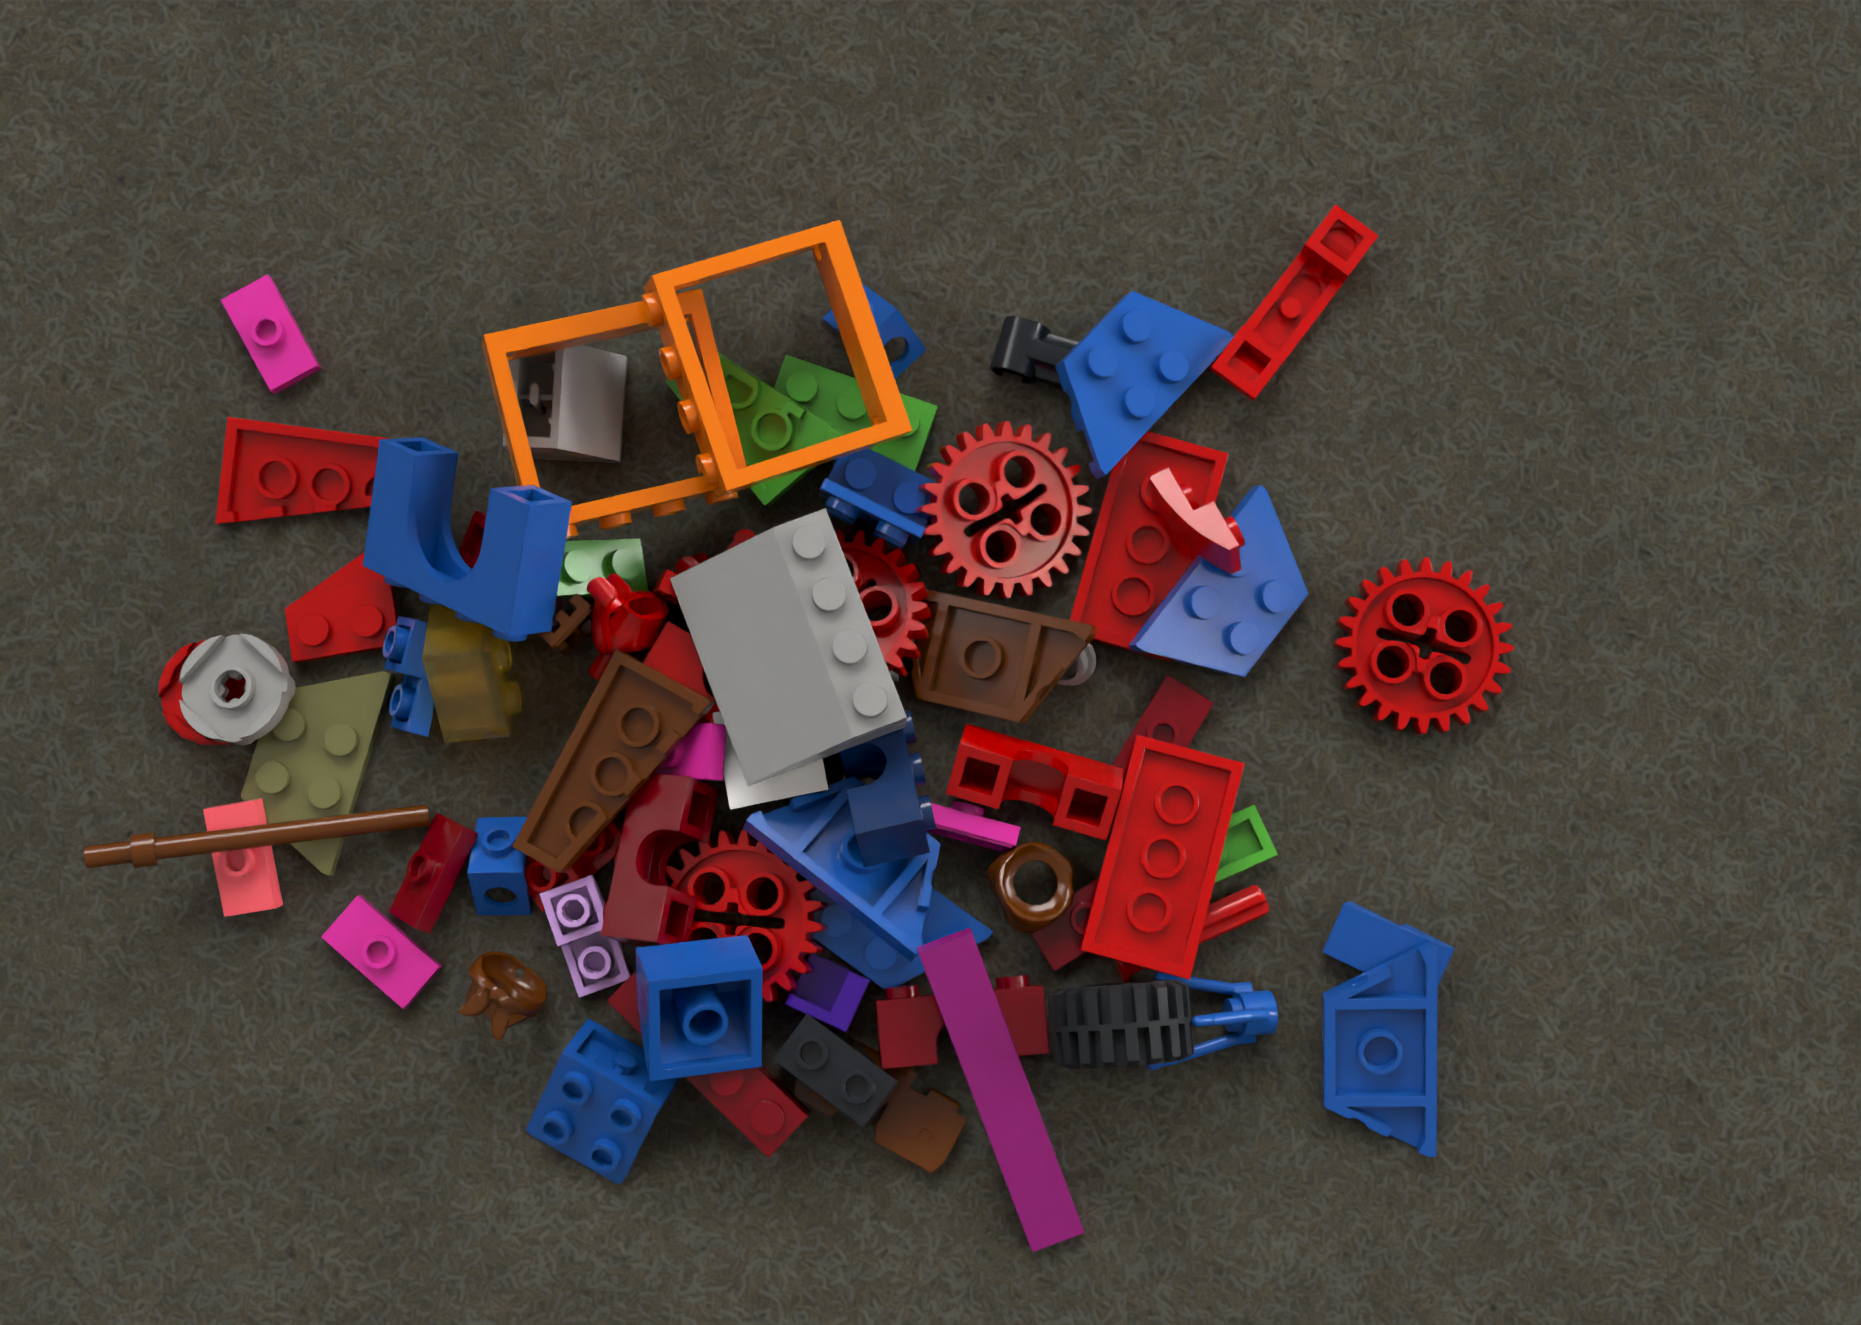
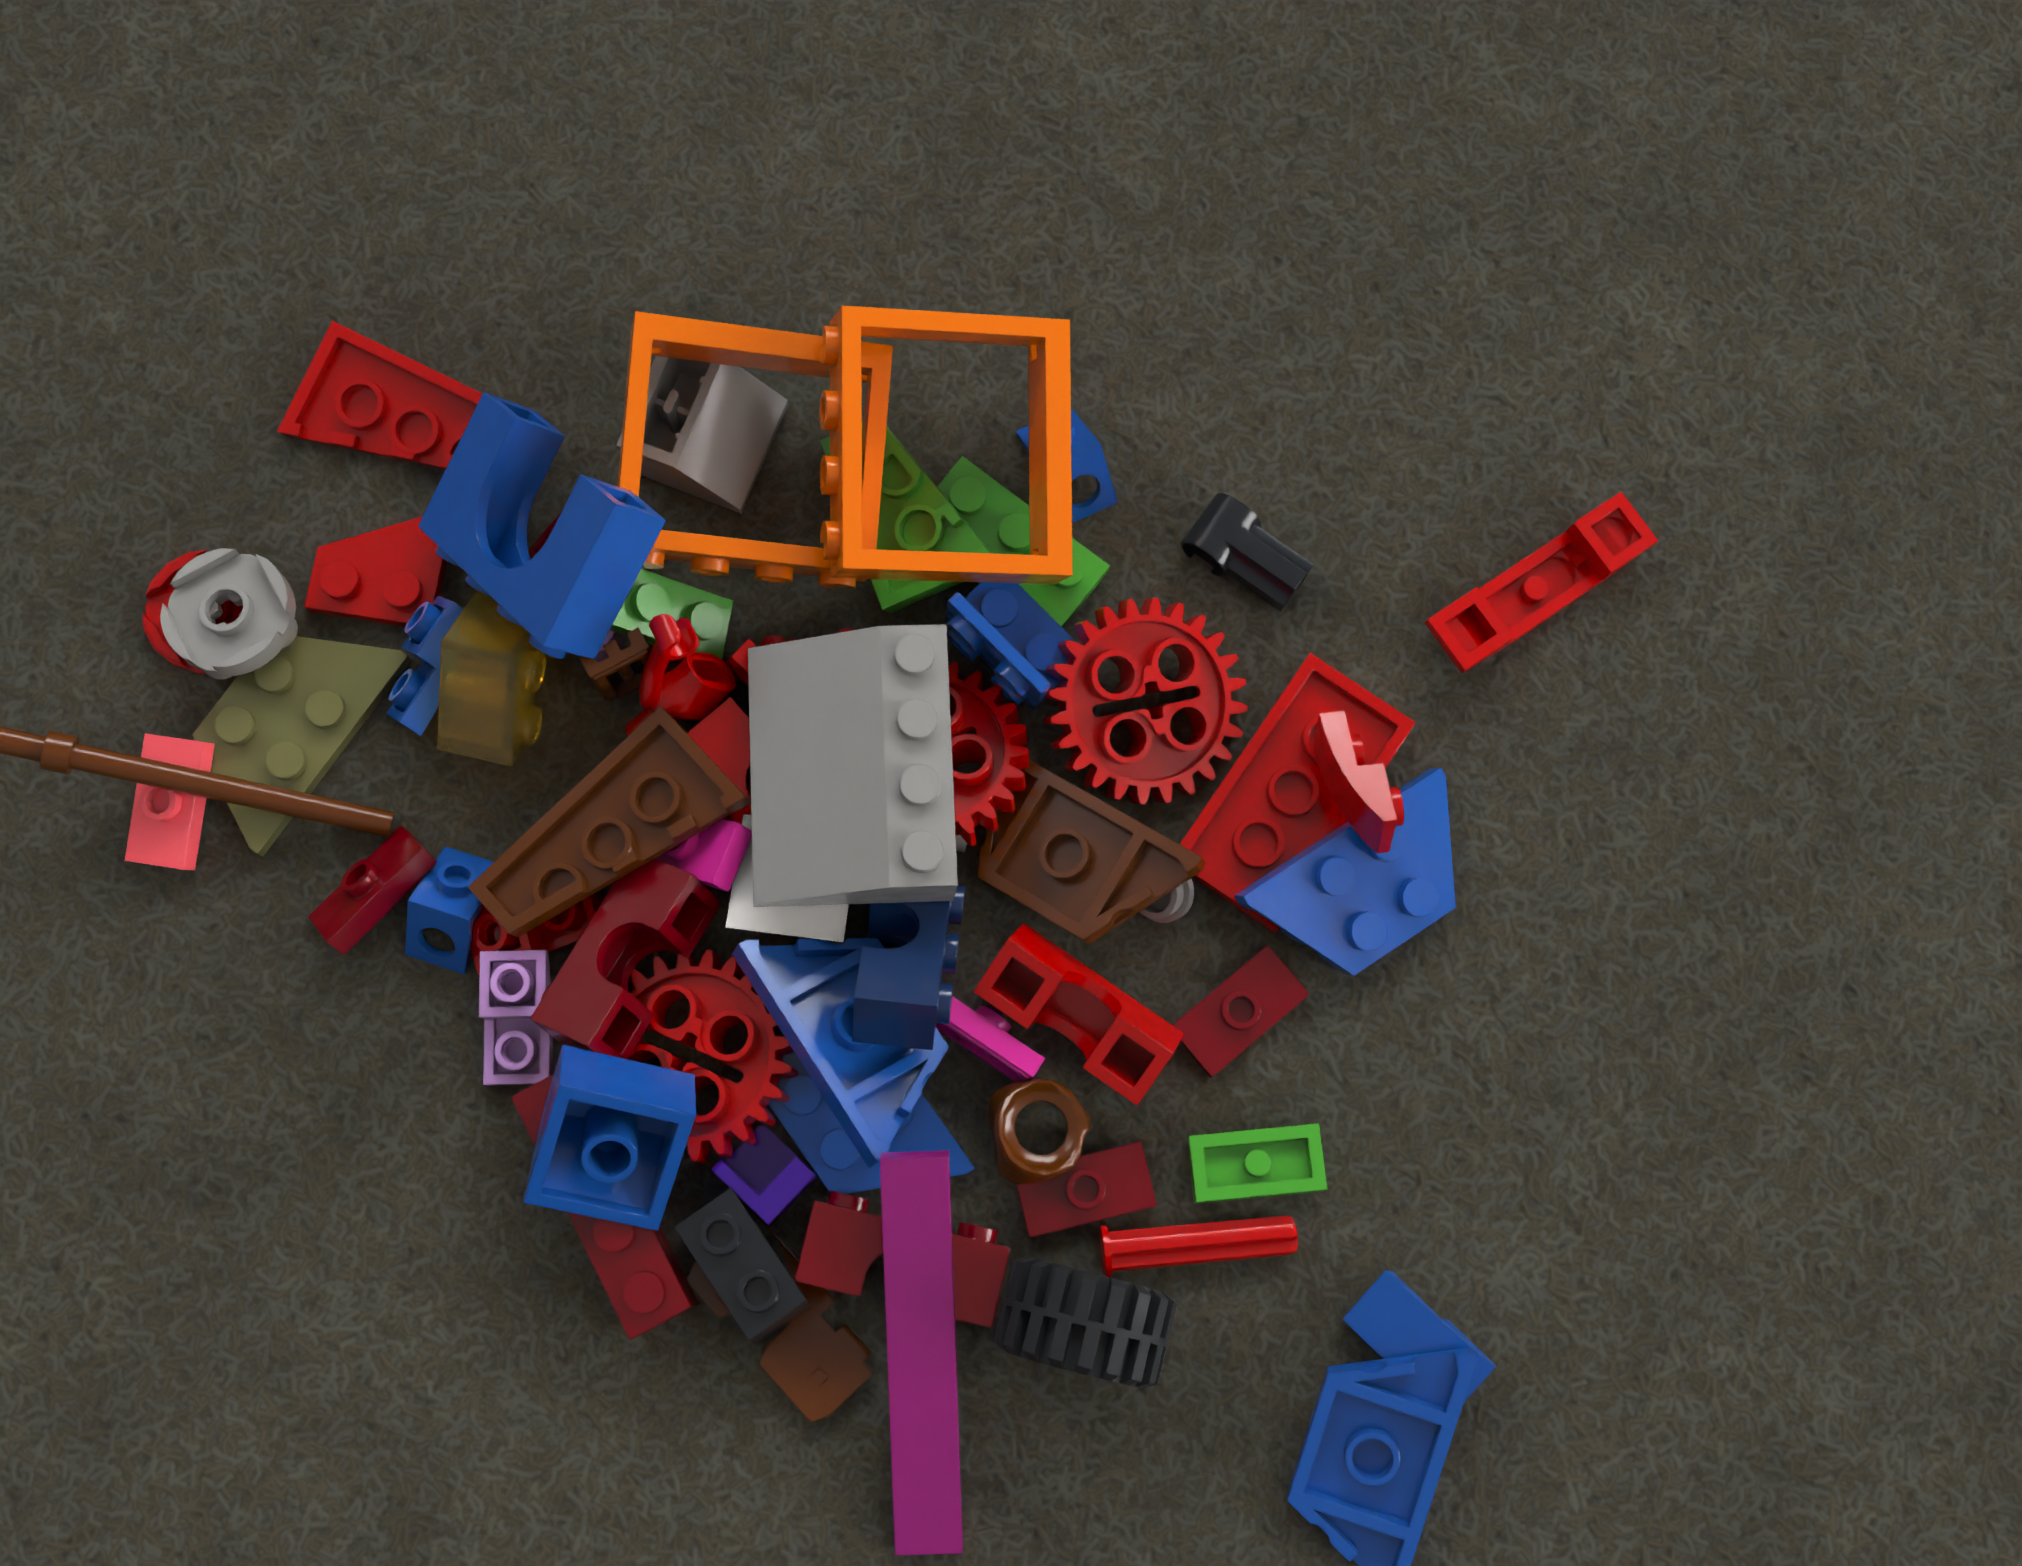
camera: 10 degrees right, 5 degrees down
dark pink plate [221,274,322,394] -> none
dark pink plate [321,895,443,1009] -> none
reddish brown piece [459,951,548,1040] -> none
blue bracket [526,1018,681,1184] -> none
blue wing [1055,291,1234,479] -> none
red plate [1080,735,1245,980] -> none
blue plant [1146,972,1278,1070] -> none
red gear [1332,557,1514,735] -> none

